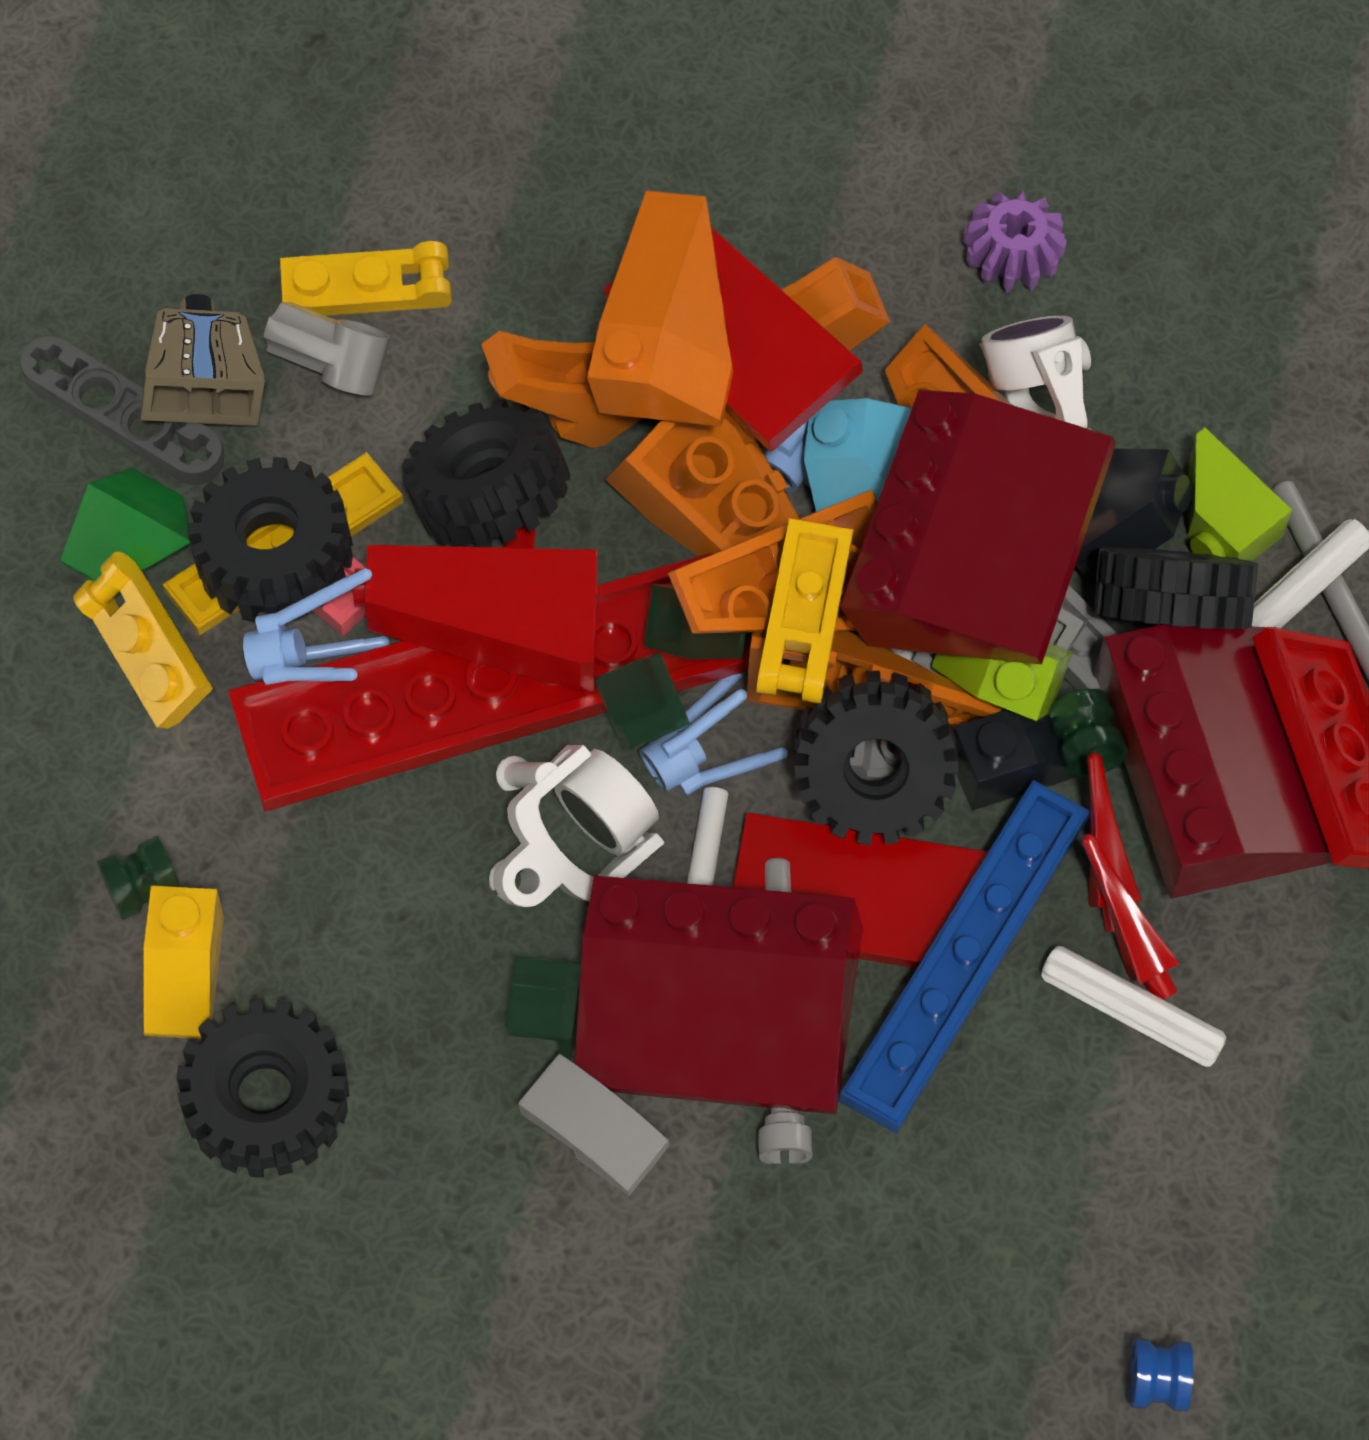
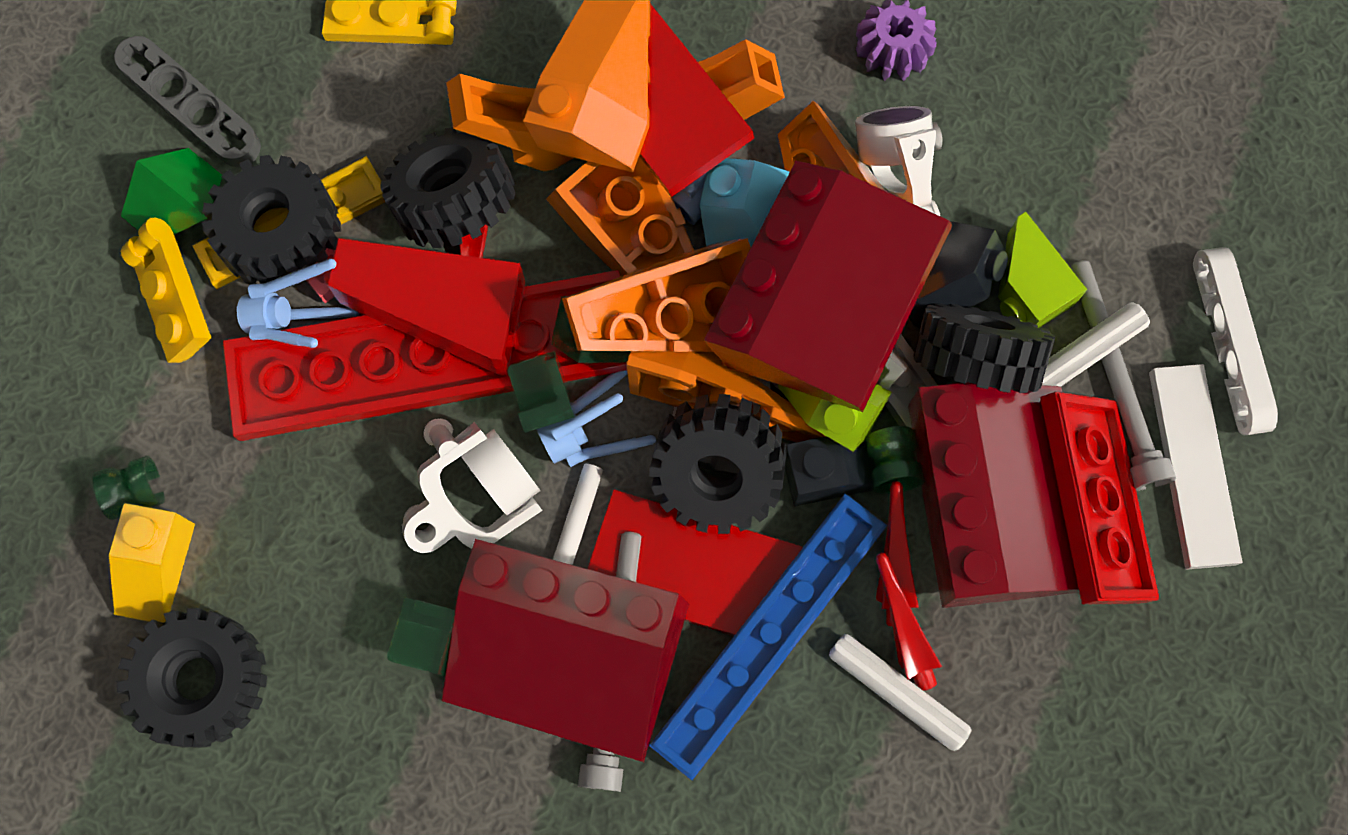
camera: 10 degrees right, 10 degrees up
dark tan torso [140,294,265,426] -> none
light grey piece [263,302,390,396] -> none
light grey slope [518,1054,670,1196] -> none
yellow plate [756,518,853,704] -> none

